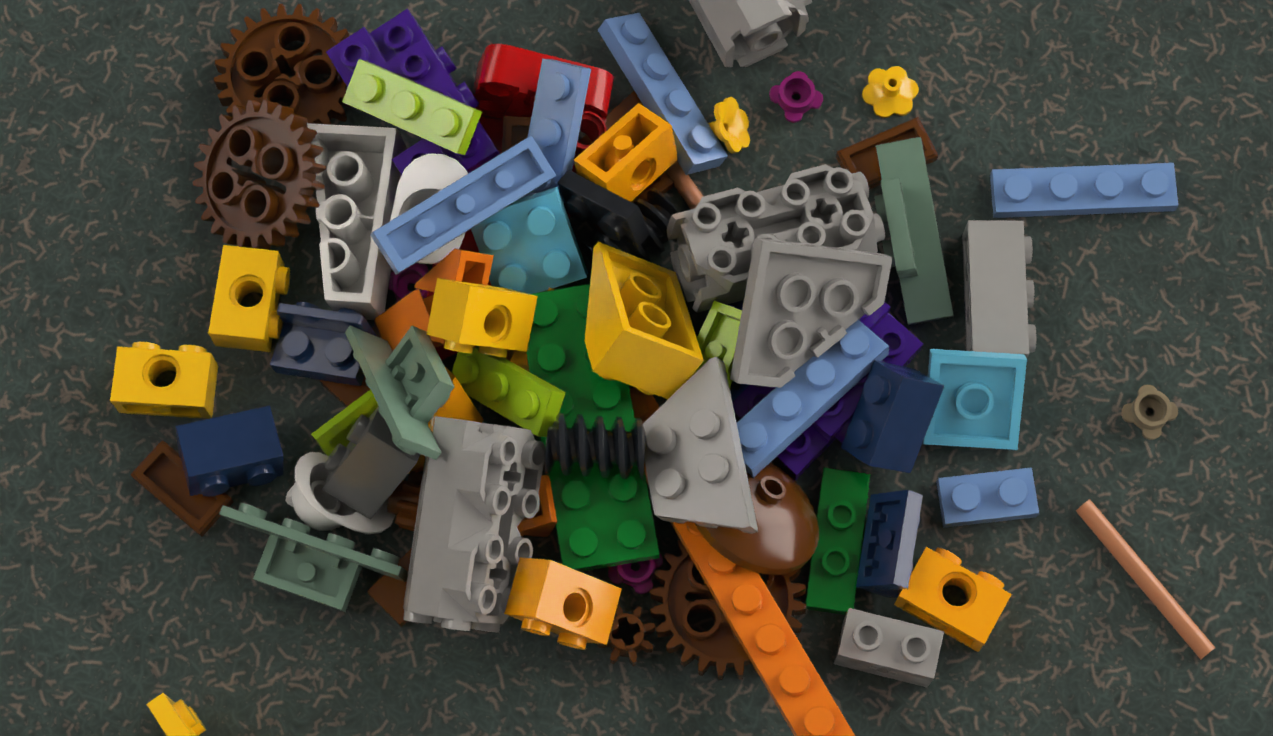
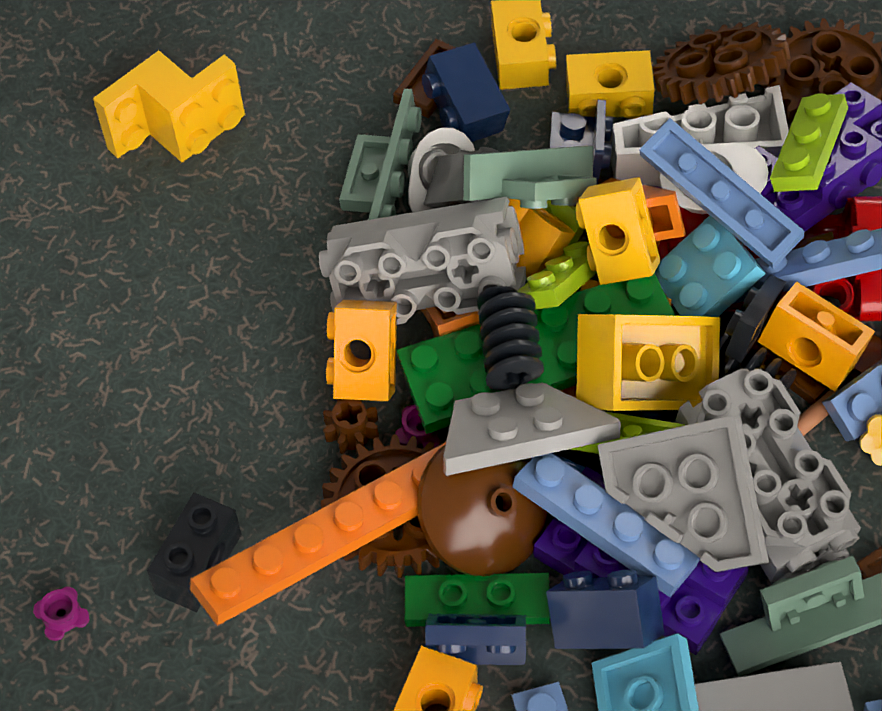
camera: 85 degrees right, 15 degrees down
light grey brick [834,608,944,687] -> none

